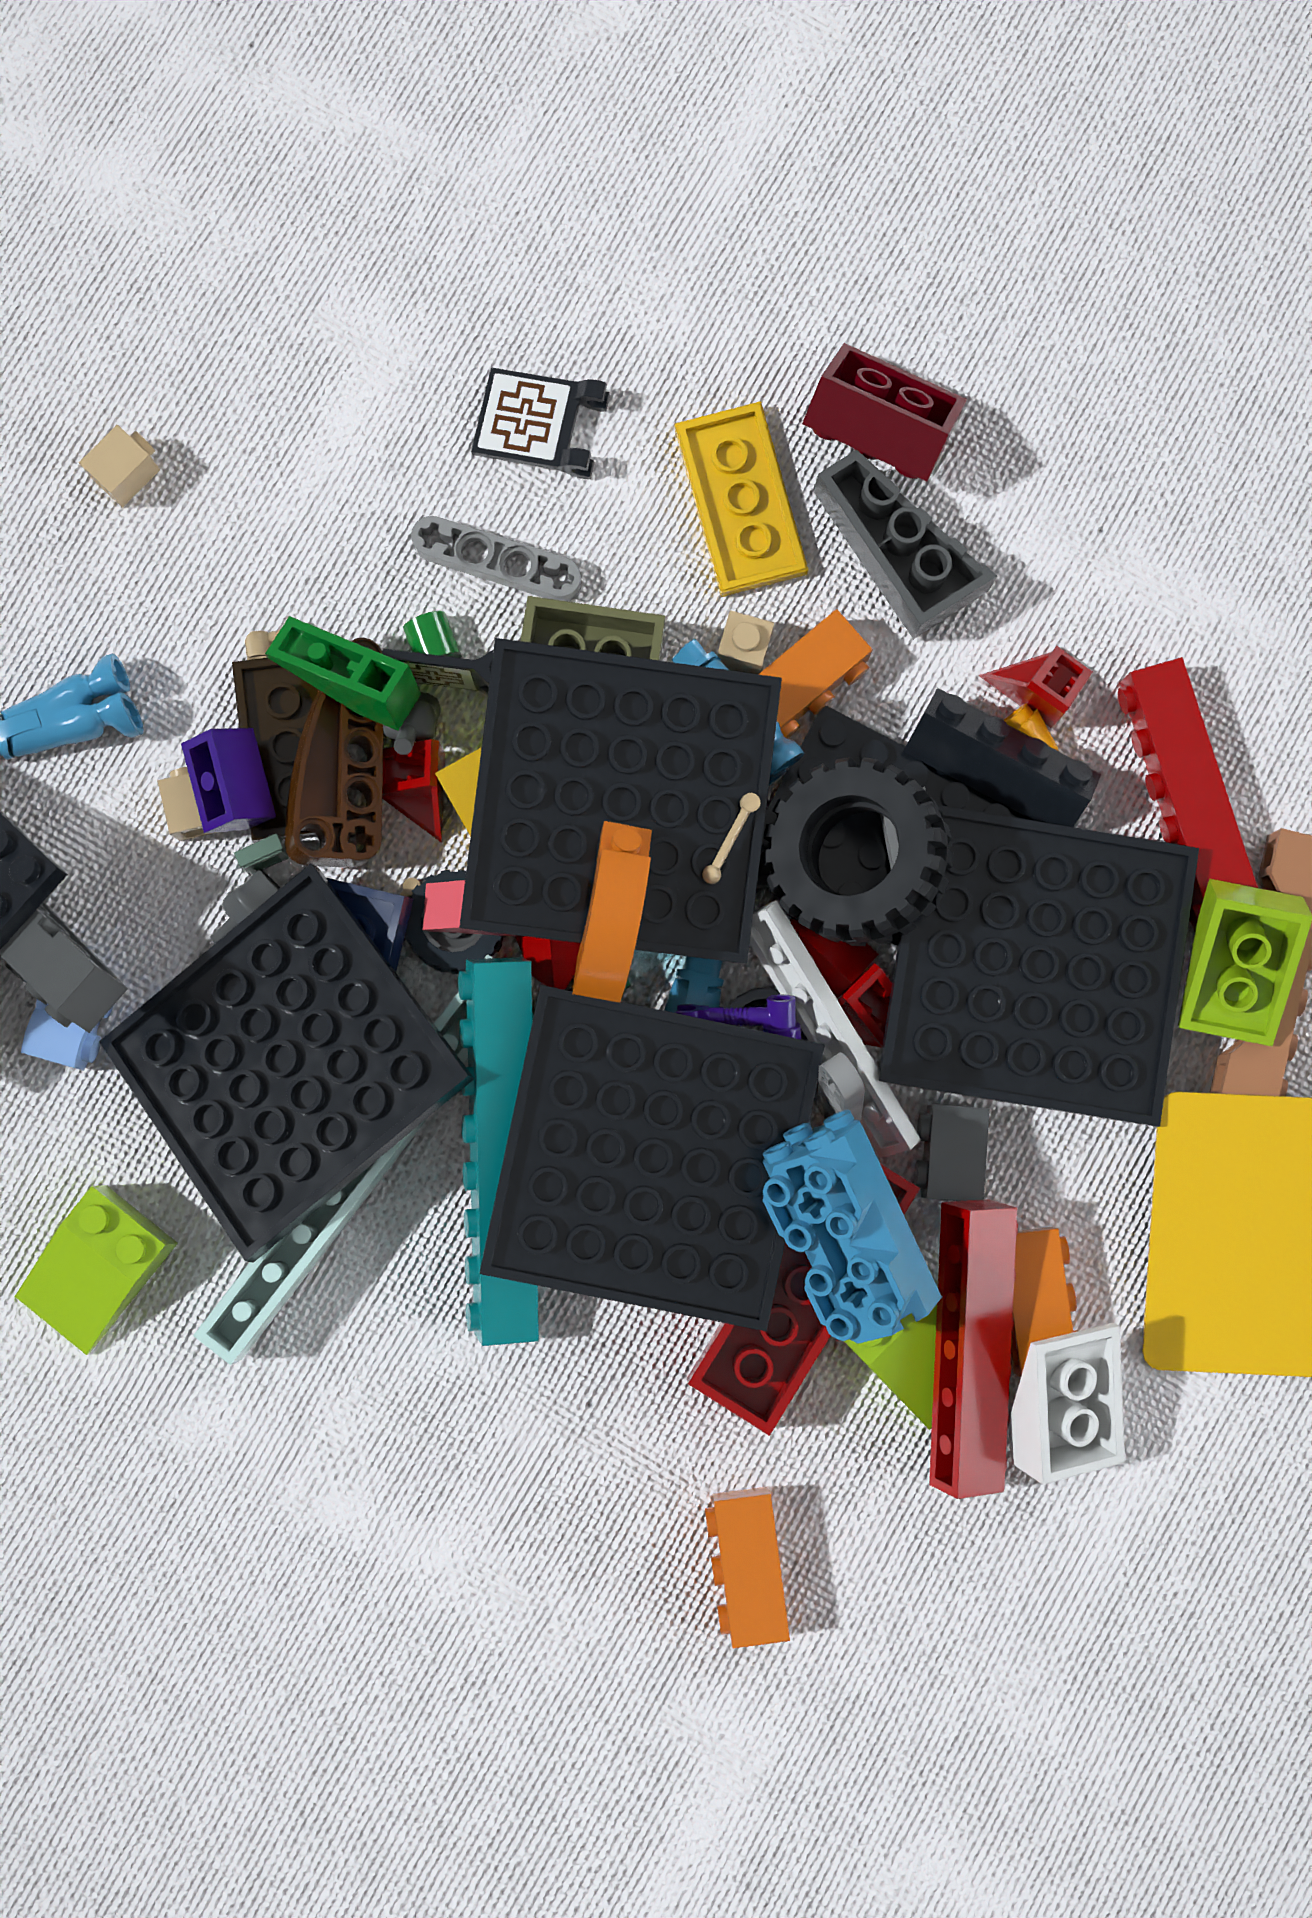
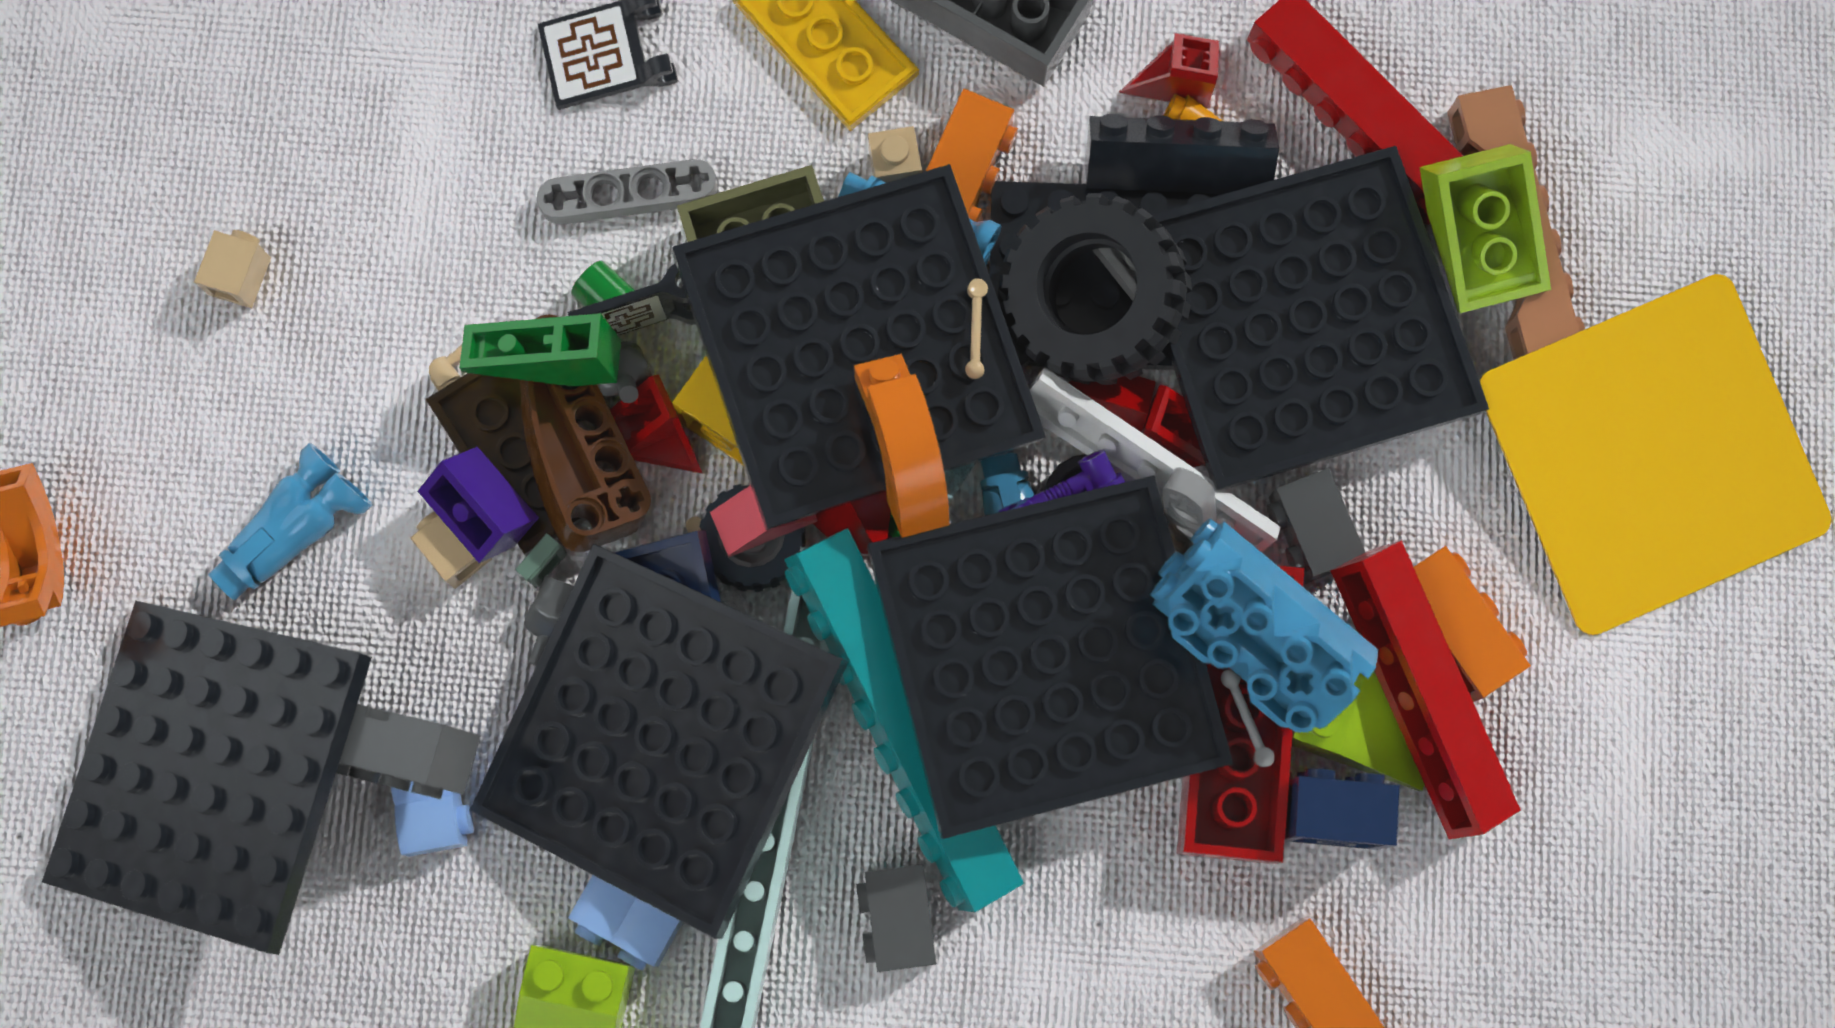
camera: 25 degrees left, 5 degrees down
white slope [1009,1323,1125,1485] -> none
none -> light blue brick [568,875,683,971]
none -> dark grey brick [856,864,937,973]
none -> light grey hinge [1221,669,1275,767]
none -> dark blue brick [1285,768,1400,850]

